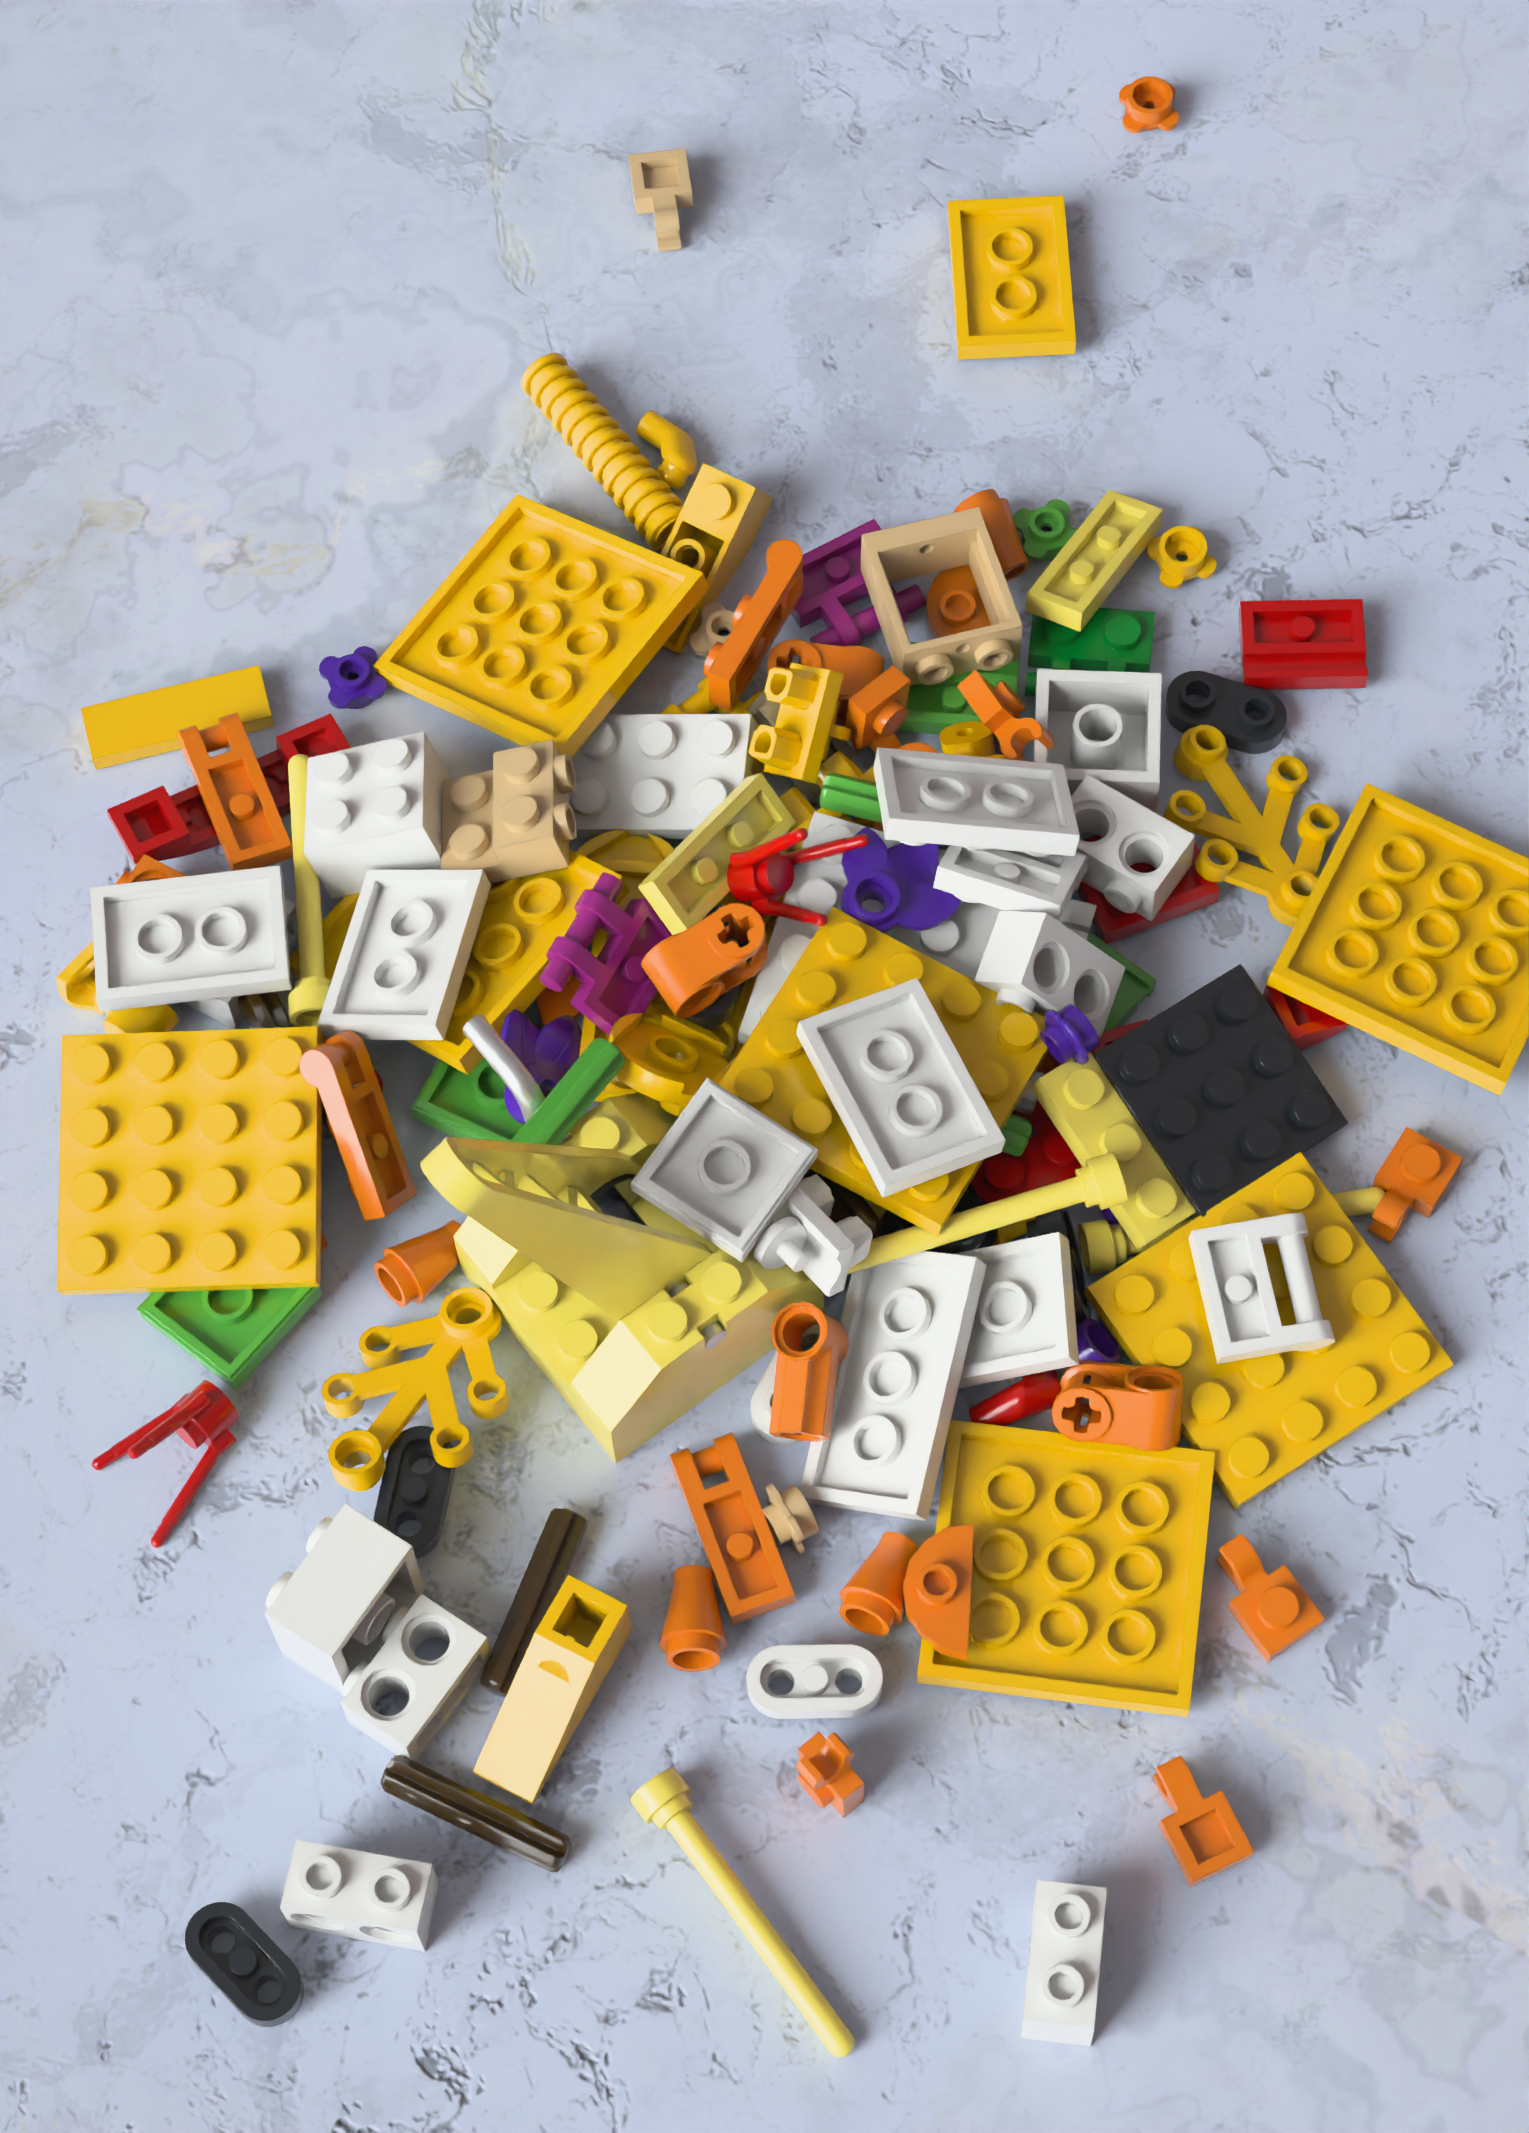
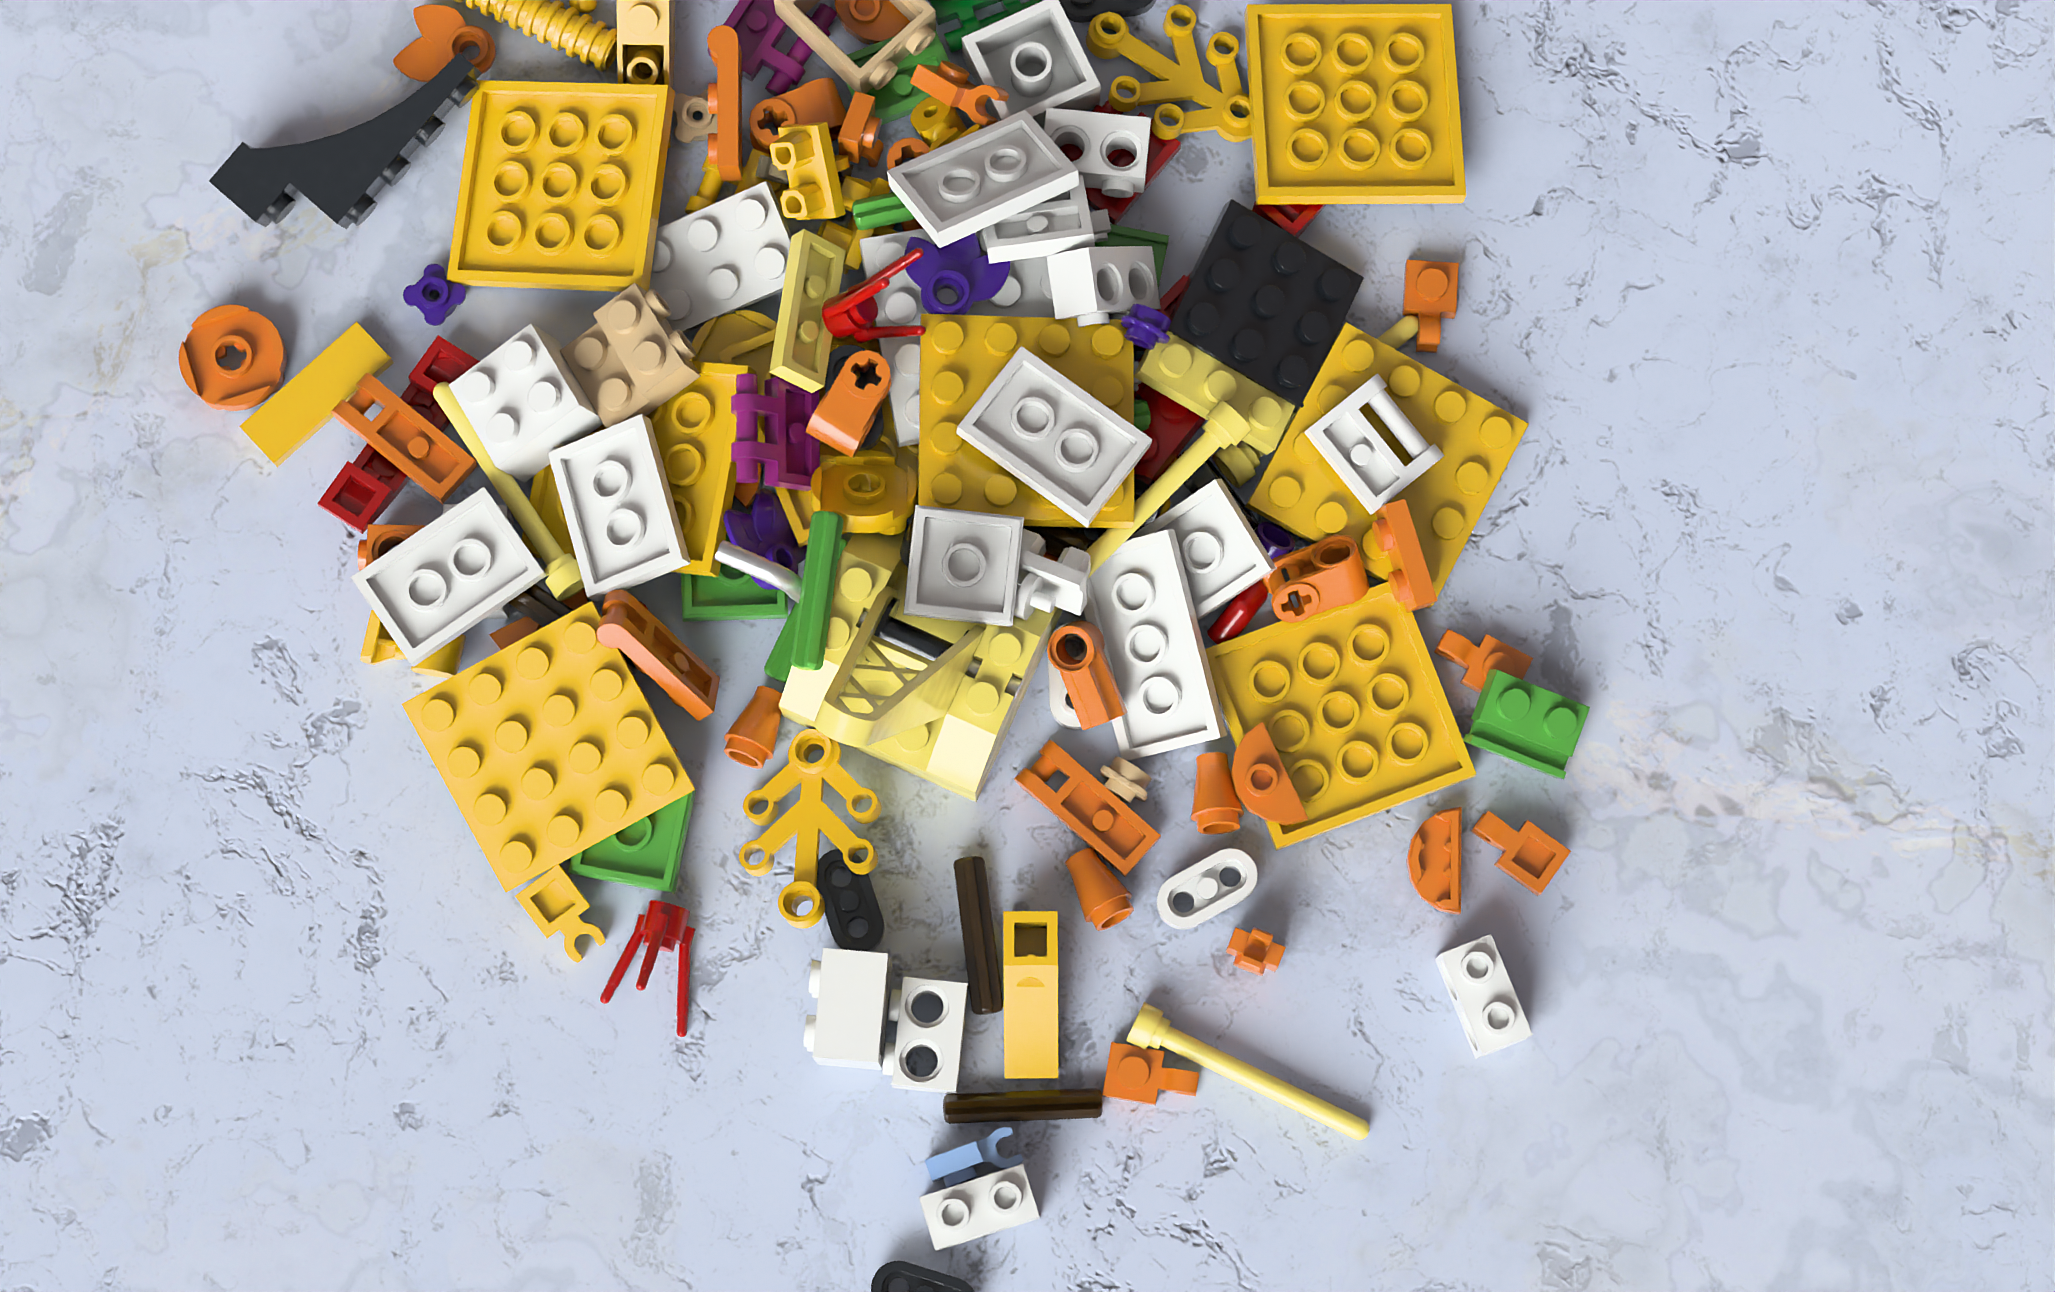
camera: 30 degrees left, 15 degrees up
none -> orange plate [179,304,287,411]
none -> black arch [209,53,482,229]
none -> orange plate [393,4,496,83]
none -> yellow plate [515,864,606,963]
none -> light blue plate [925,1127,1023,1188]
none -> orange plate [1102,1042,1199,1106]
none -> orange plate [1372,499,1437,613]
none -> orange plate [1406,807,1462,915]
none -> bright green plate [1463,669,1590,779]

